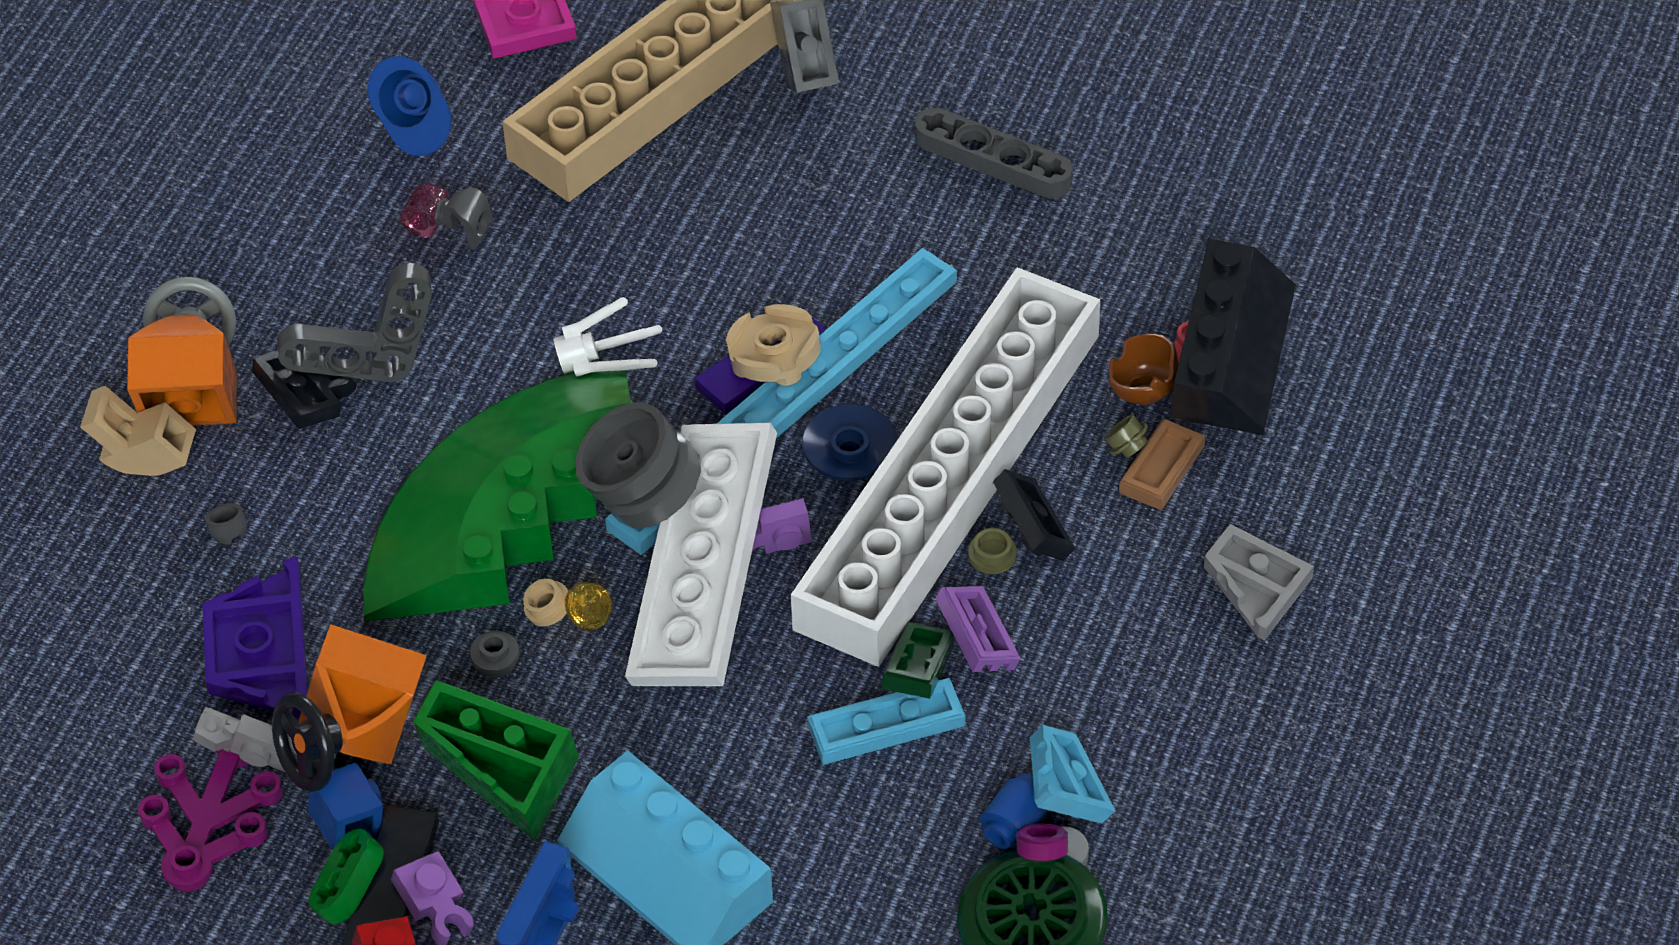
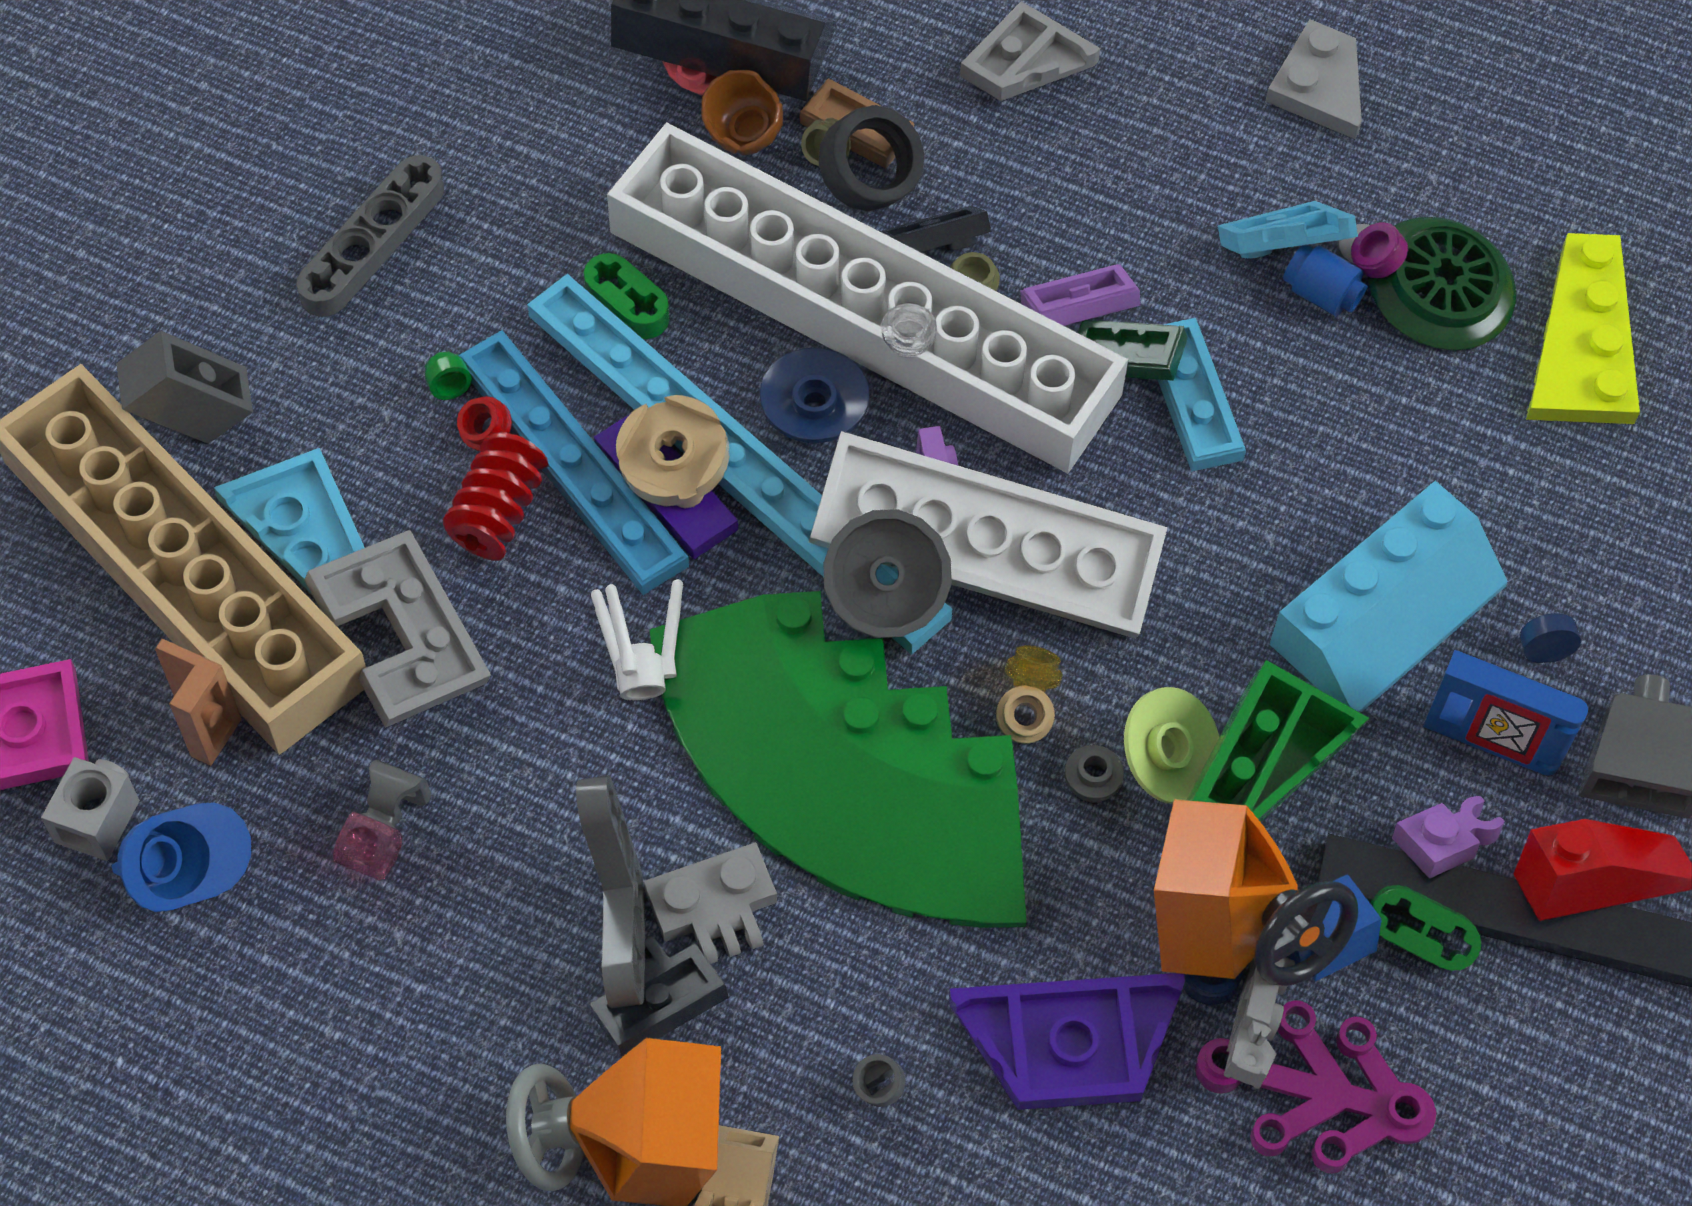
camera: 90 degrees left, 10 degrees up
none -> light grey brick [41,757,140,861]
none -> nougat panel [155,639,241,766]
none -> medium azure wing [214,448,365,594]
none -> light grey plate [305,530,491,728]
none -> green hinge [425,352,472,400]
none -> red piece [443,433,549,561]
none -> red plate [457,396,512,451]
none -> dark azure tile [459,330,689,595]
none -> green beam [583,253,670,339]
none -> light grey hinge [644,842,777,964]
none -> black tyre [818,105,925,212]
none -> clear plate [881,303,937,357]
none -> yellowish green dish [1124,687,1219,804]
none -> light grey wing [1265,19,1362,139]

